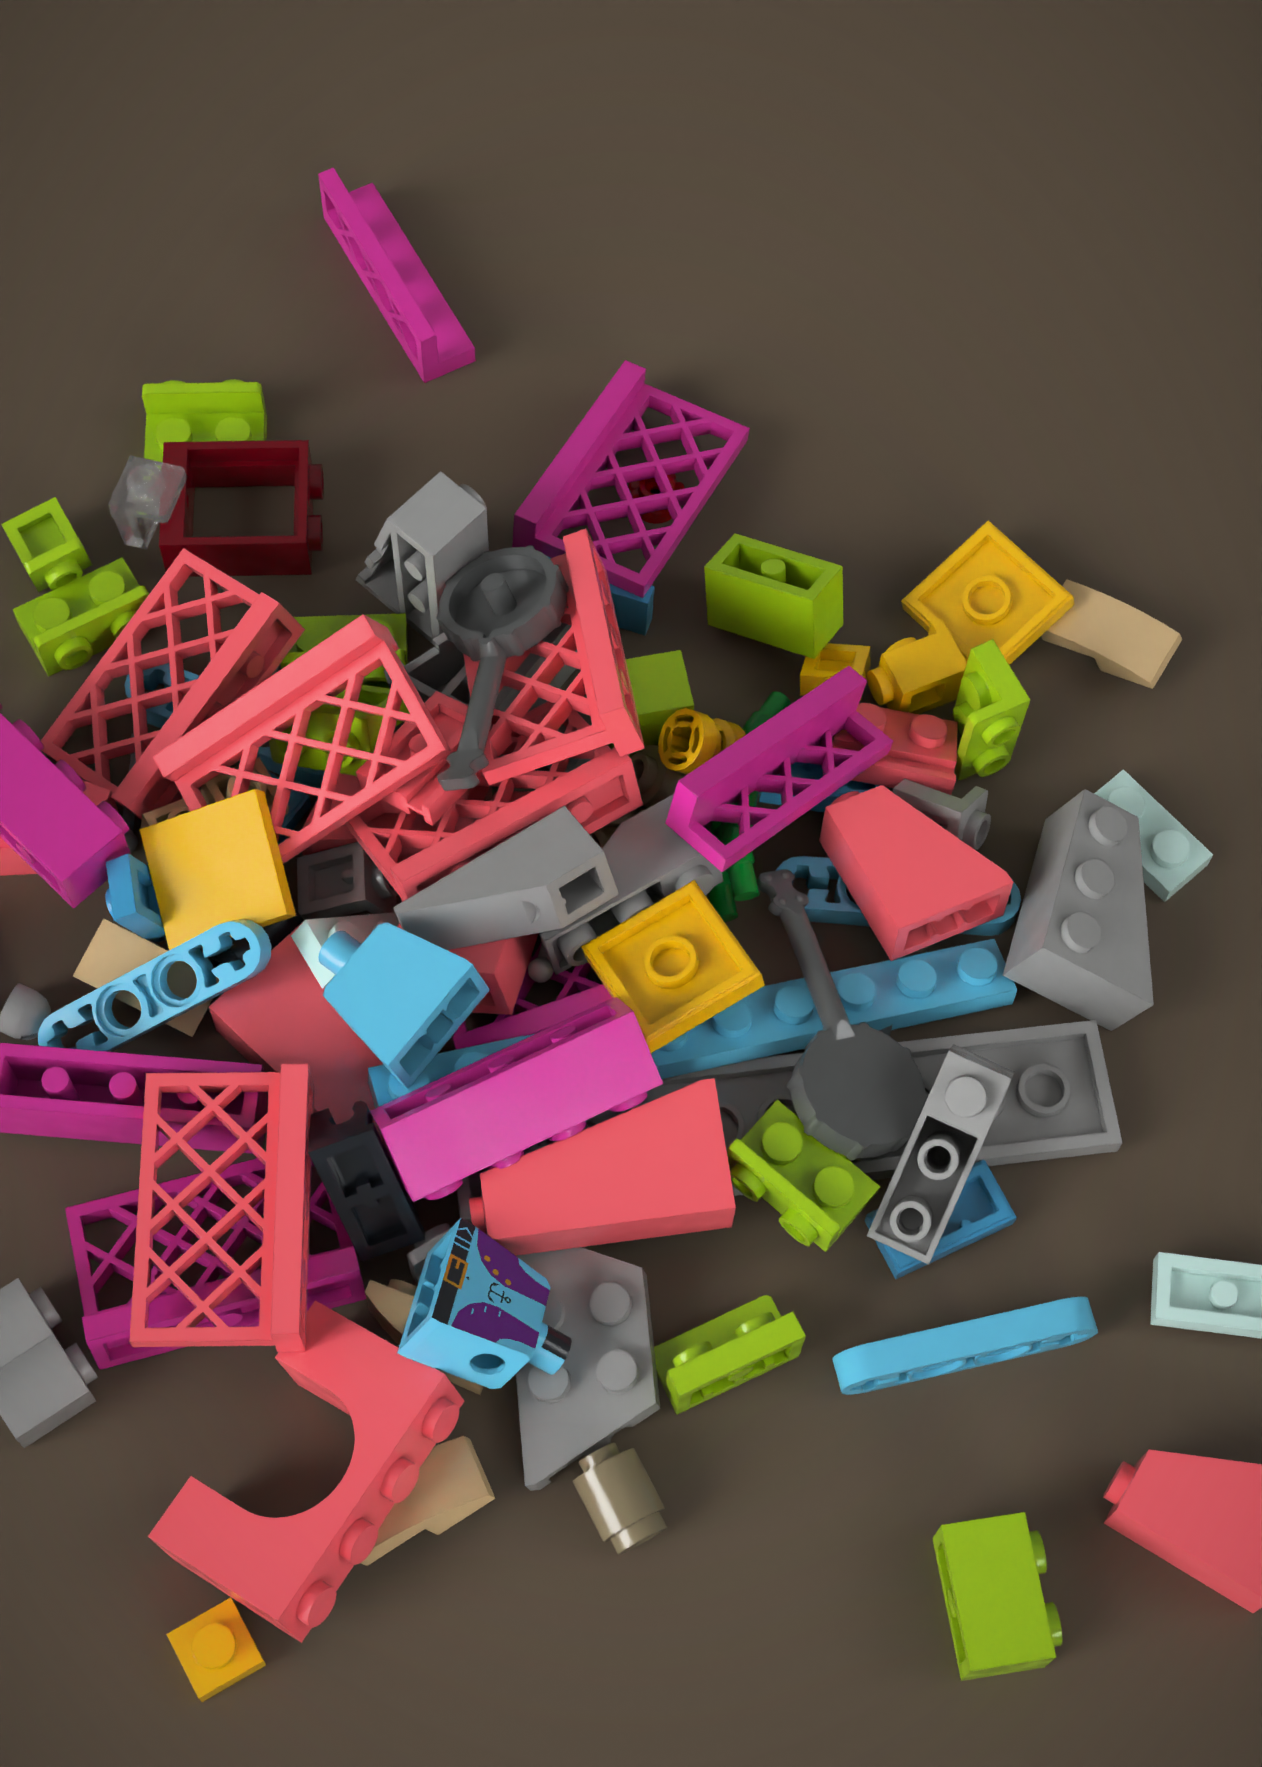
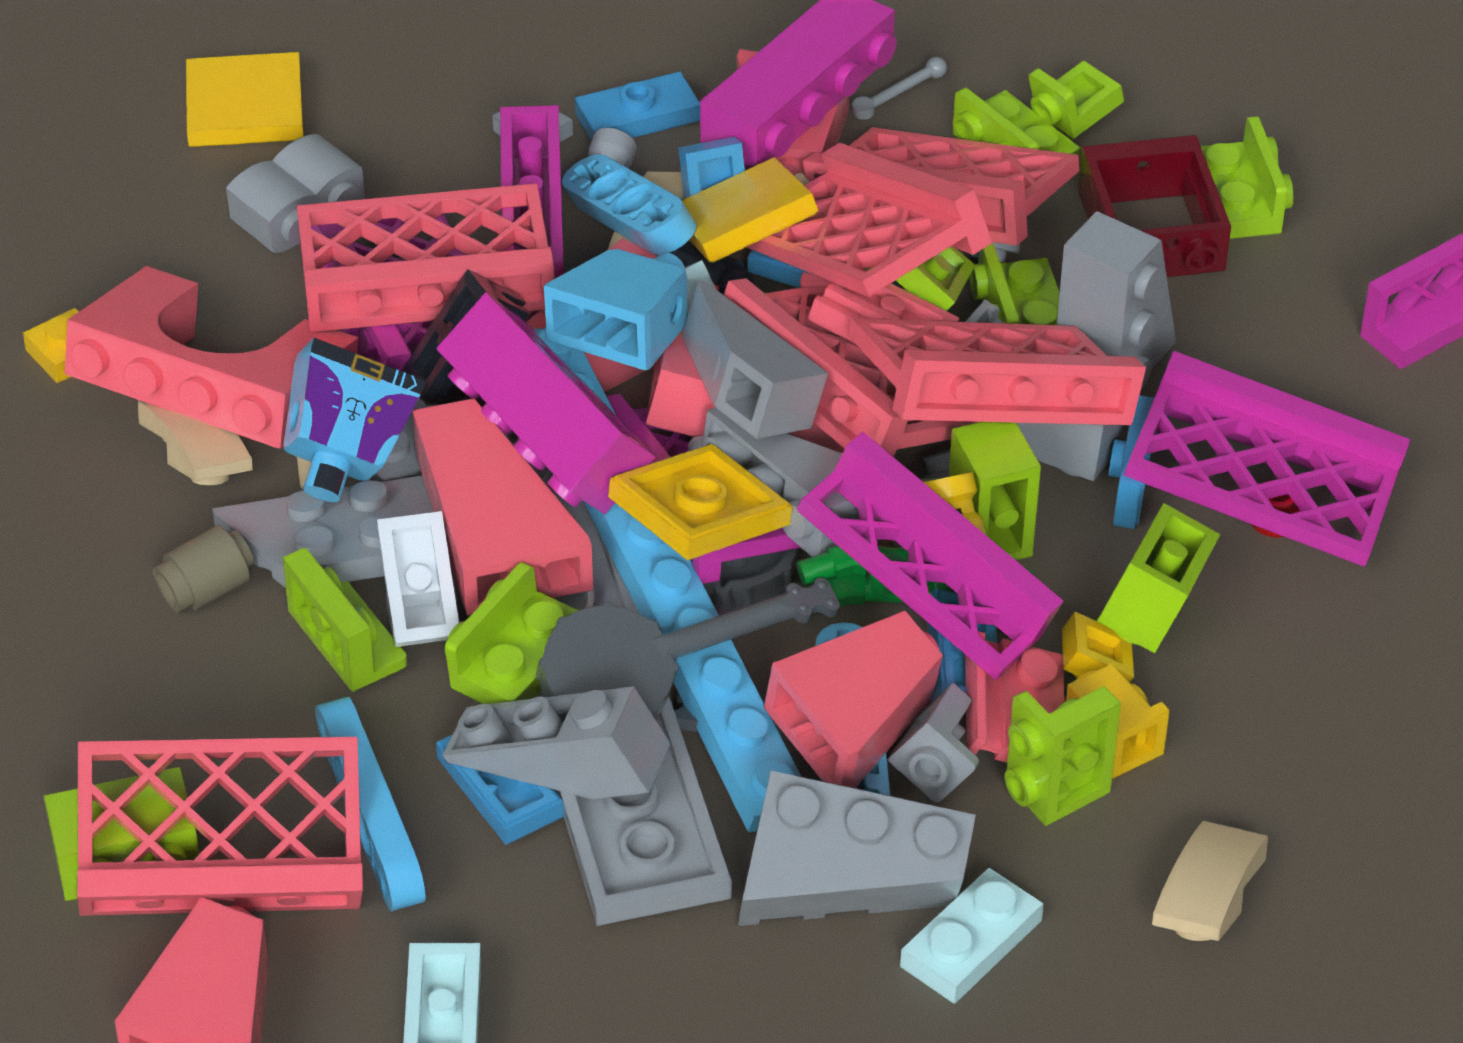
camera: 85 degrees right, 20 degrees down
clear bracket [108,455,187,549] -> none
dark grey piece [436,545,569,791] -> none
yellow tile [901,520,1075,665] -> none
none -> coral fence [77,737,363,916]
none -> white slope [377,511,459,647]

